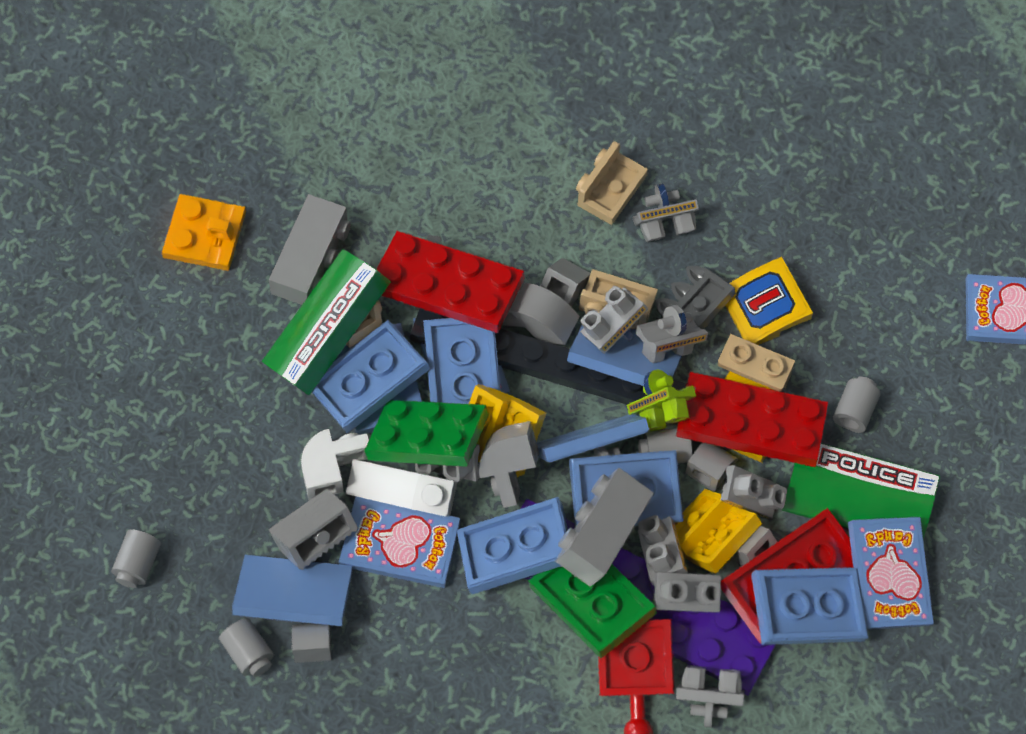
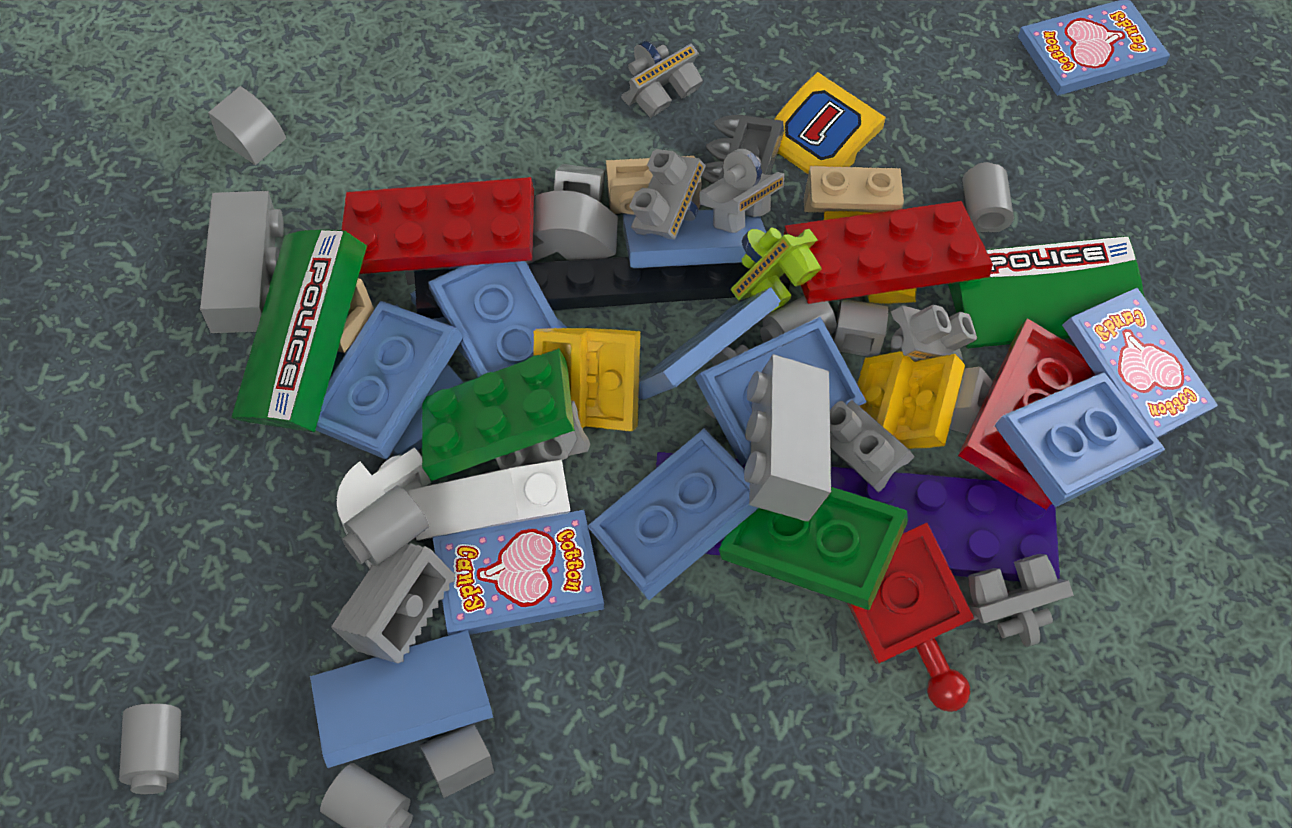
camera: 25 degrees left, 5 degrees down
light orange hinge [162,194,246,271] -> none
light grey brick [479,421,539,508] -> none
tan bracket [576,141,648,225] -> none
light grey hips [653,572,721,612] -> none
none -> light grey brick [208,86,286,165]
none -> light grey brick [342,485,429,567]

